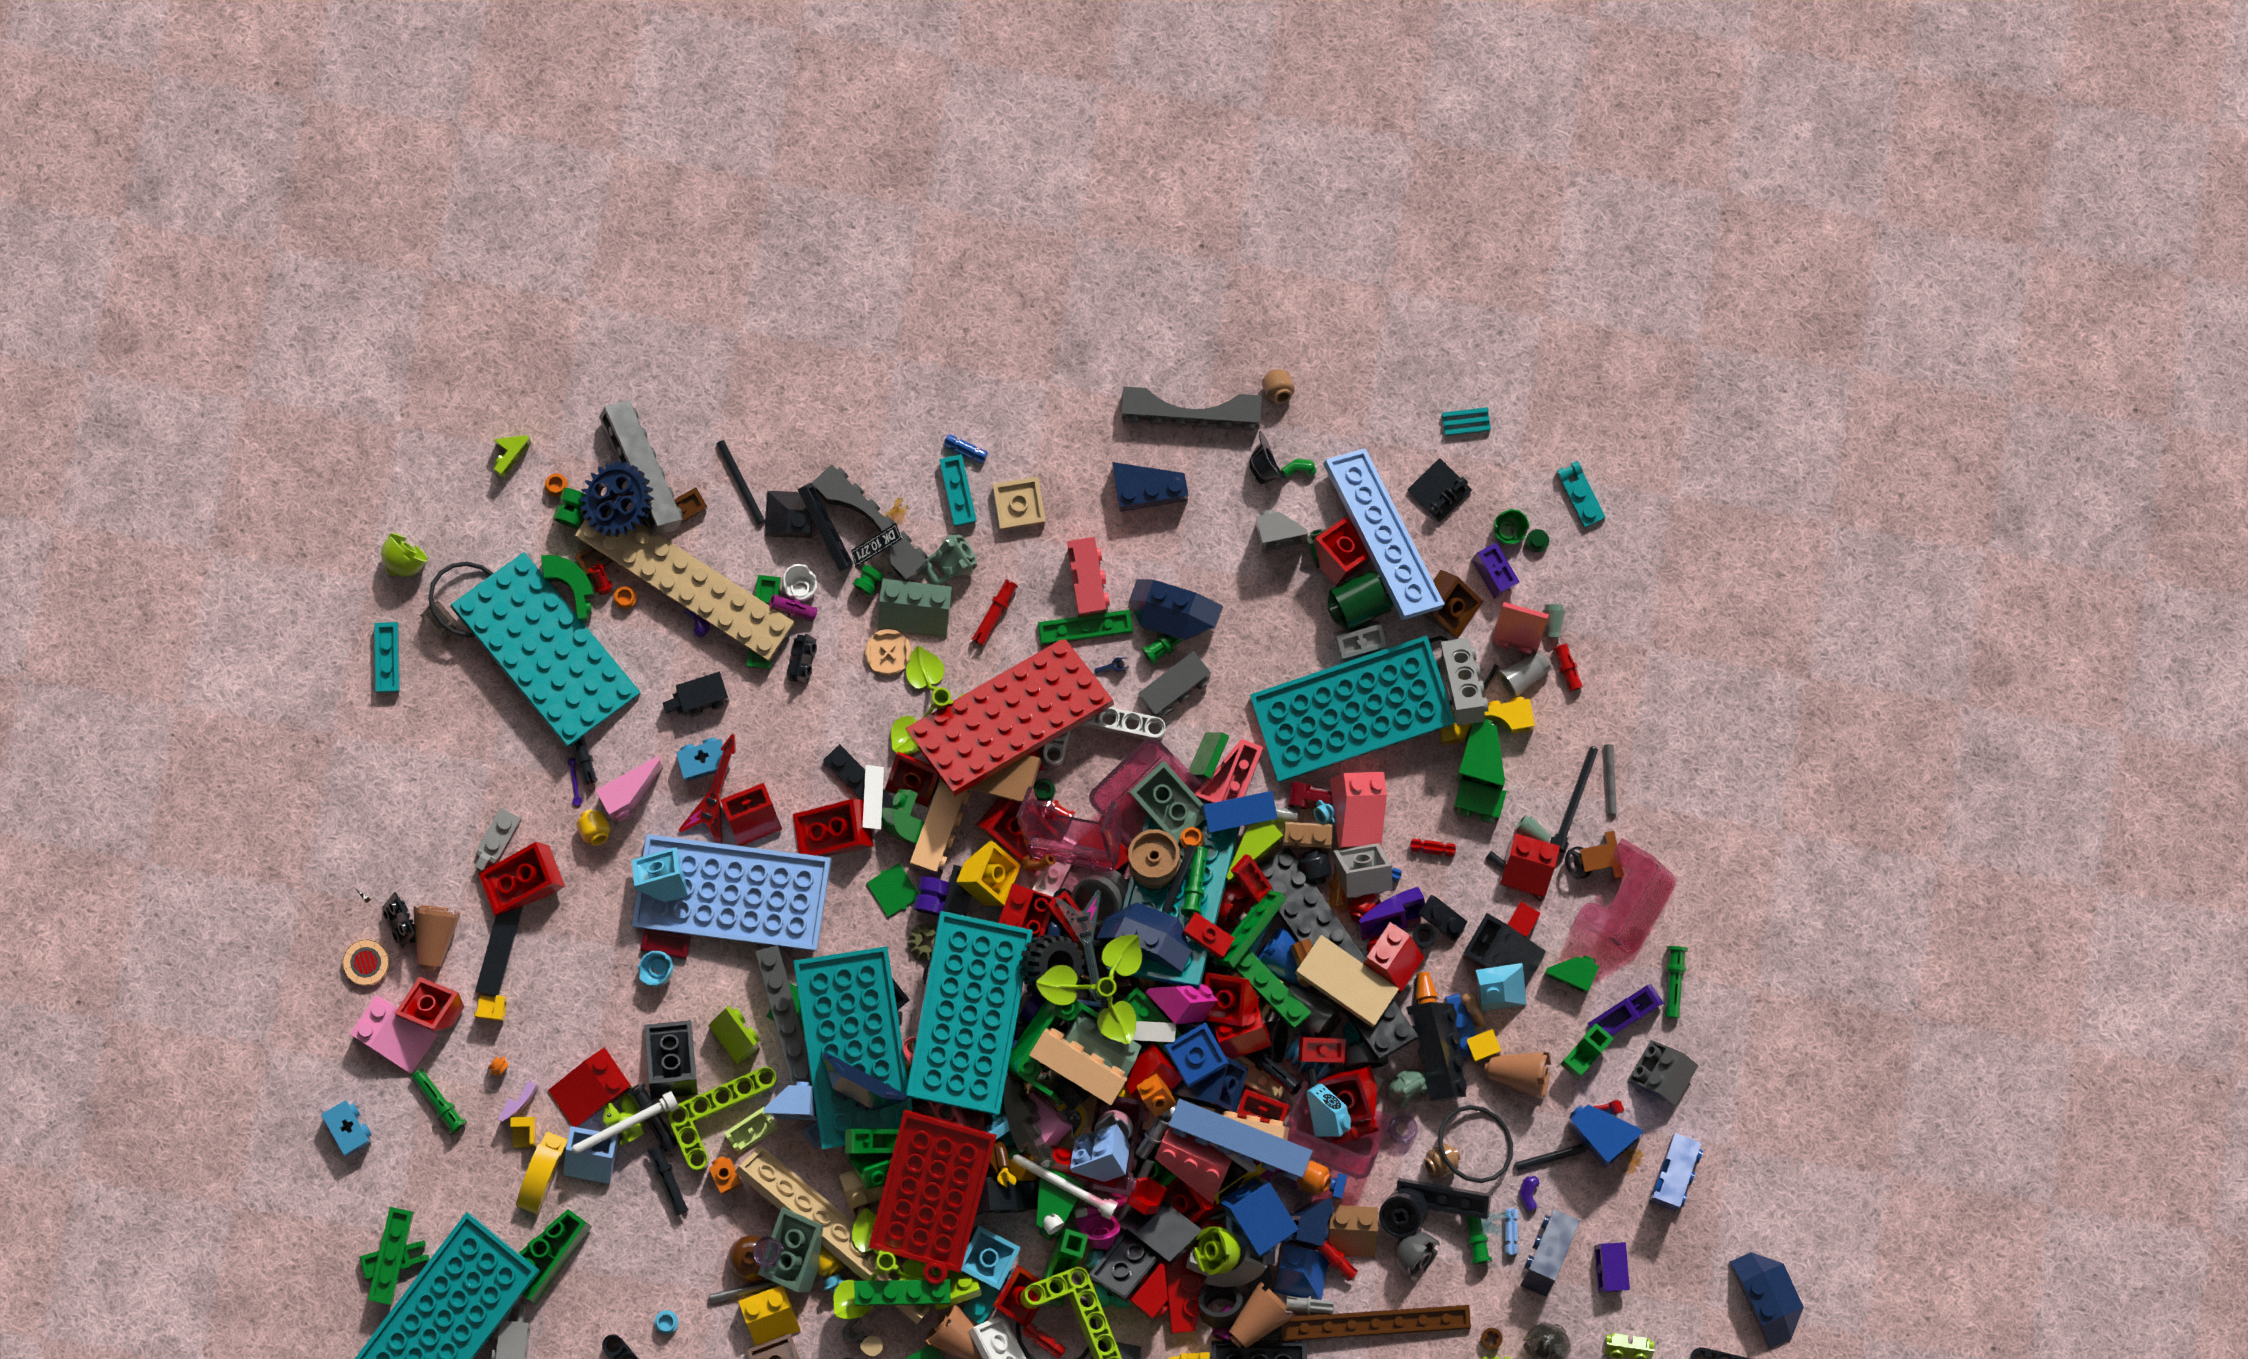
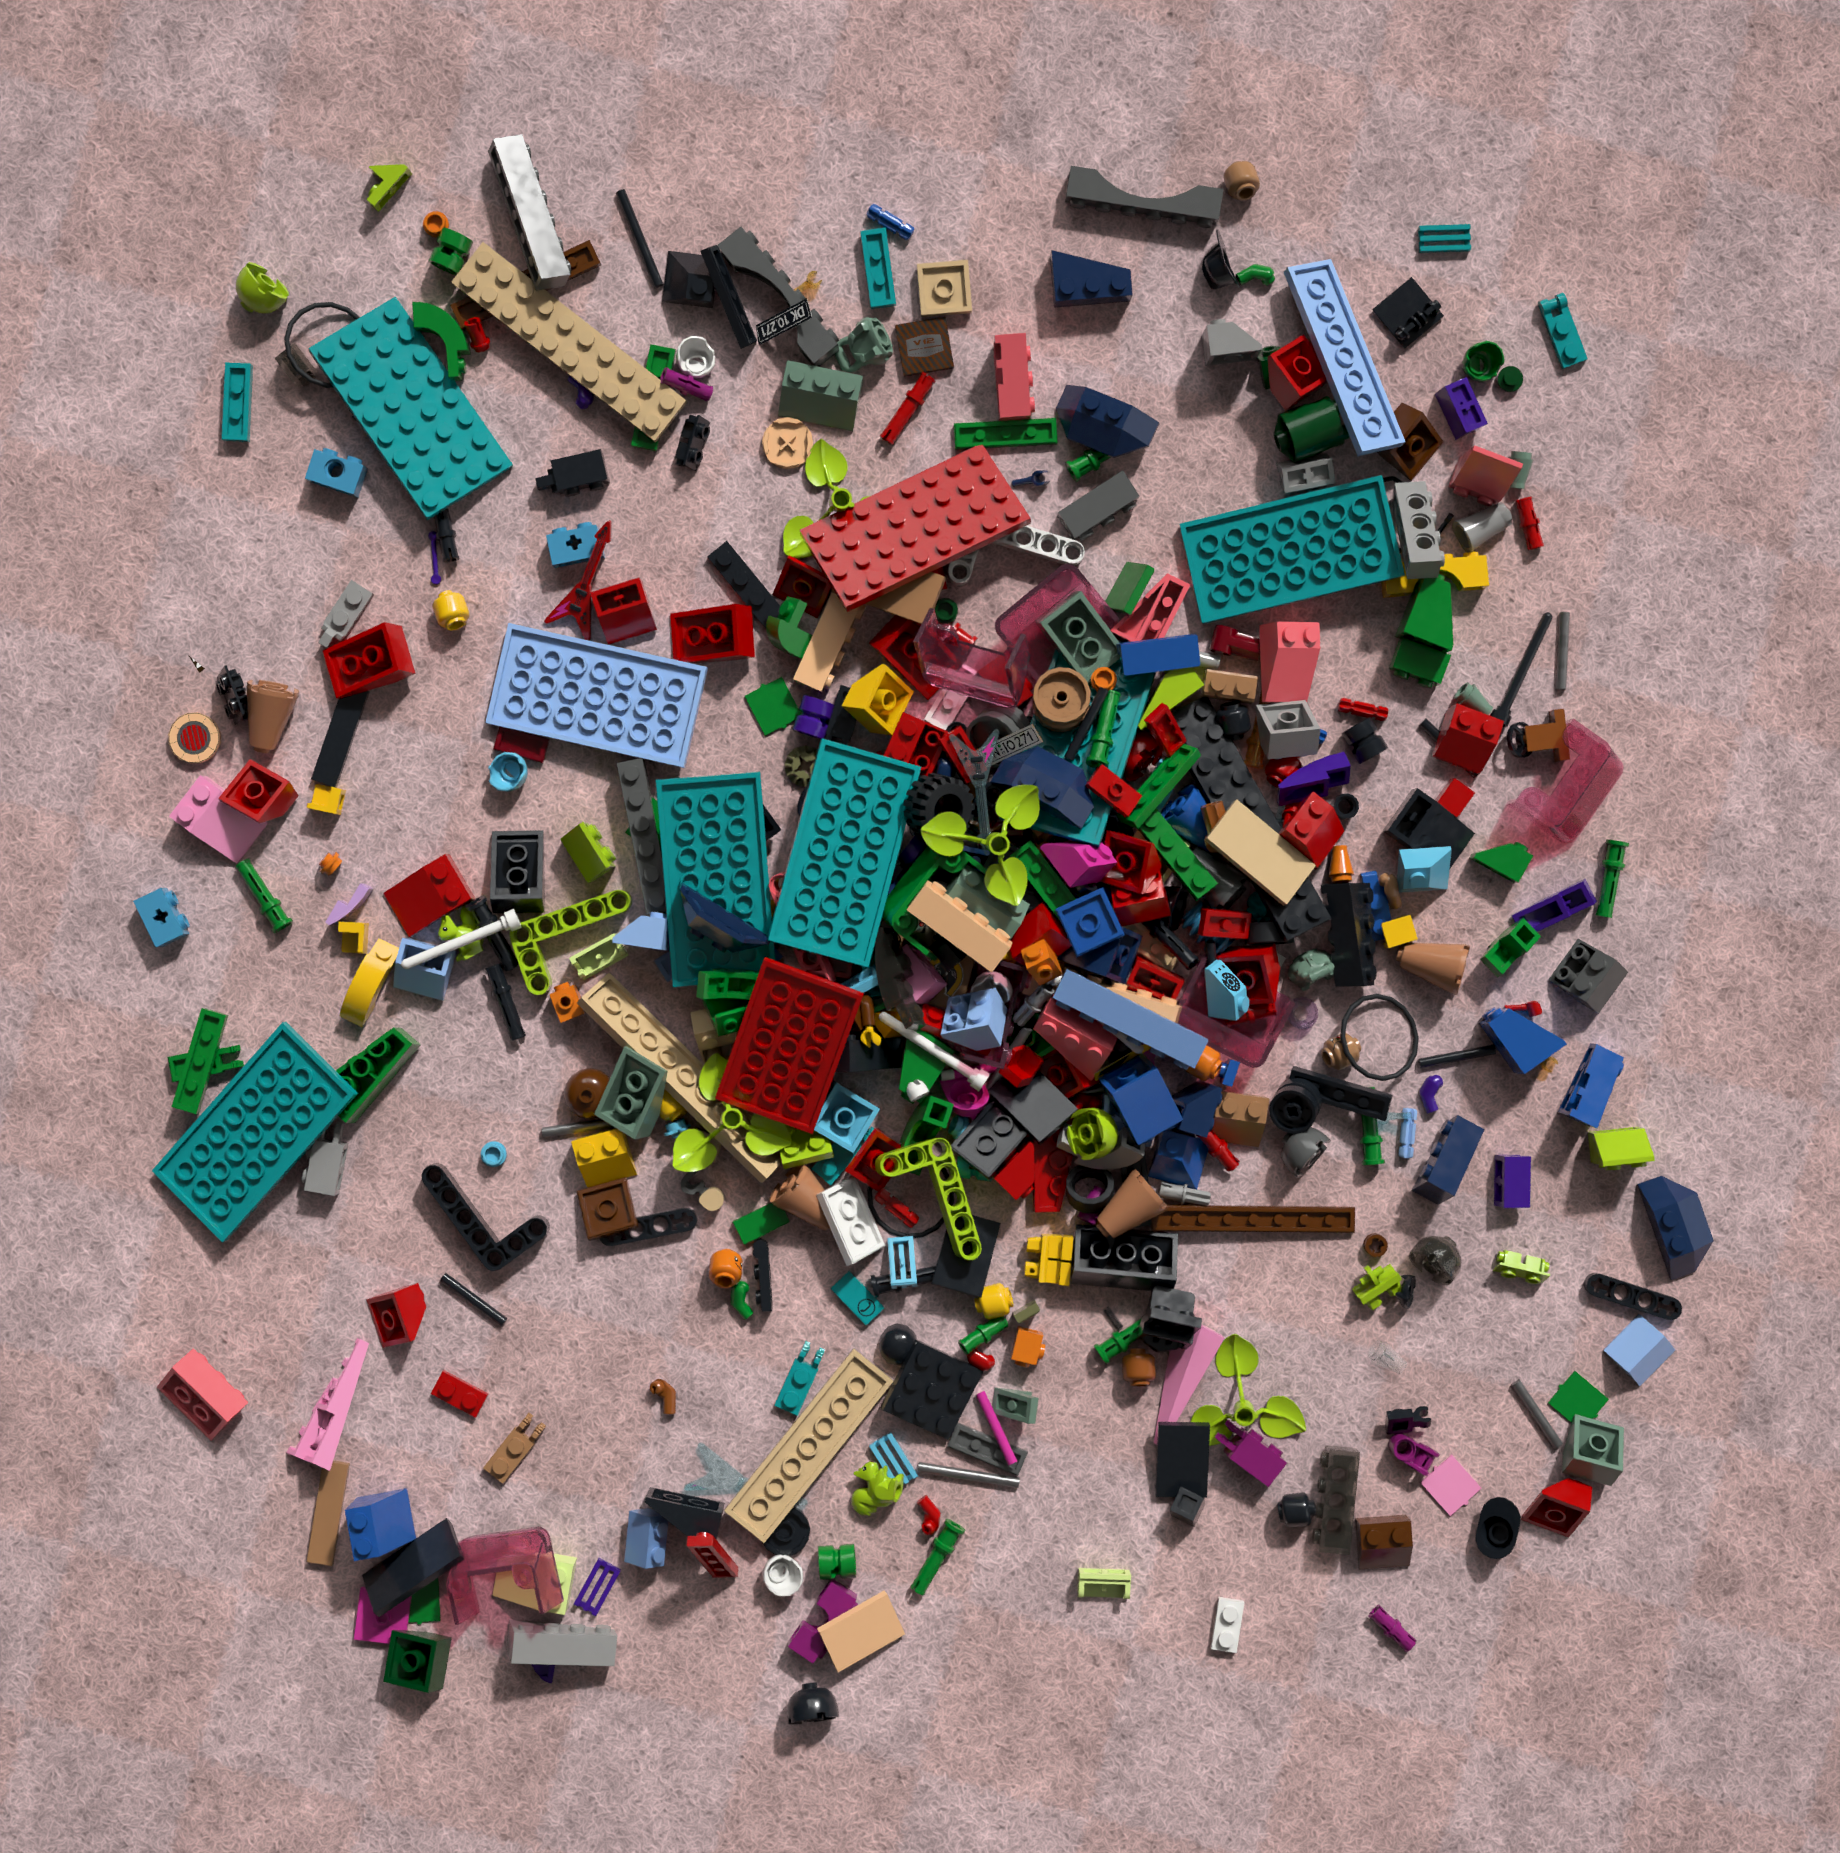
camera: 10 degrees right, 10 degrees up
dark blue gear [580,461,654,537] -> none
bright pink slope [596,756,663,822] -> none
orange plate [614,586,637,609] -> none
medium azure slope [632,847,688,902] -> none
clear purple piece [753,1236,784,1268] -> none
green wheel [852,564,884,596] -> none
green plate [854,1279,951,1306] -> none
white sticker [863,765,884,830] -> none
red plate [924,1260,948,1285] -> none
dark orange arm [1022,854,1056,871] -> none
white sticker [1132,1021,1176,1042] -> none
medium azure plate [1313,800,1335,825] -> none
black plate [1418,895,1468,941] -> none
none -> dark azure brick [305,448,368,498]
none -> tile [895,316,954,377]
none -> white sticker [976,724,1043,768]
none -> black wheel [1341,717,1388,764]
none -> lime slope [1588,1127,1655,1170]

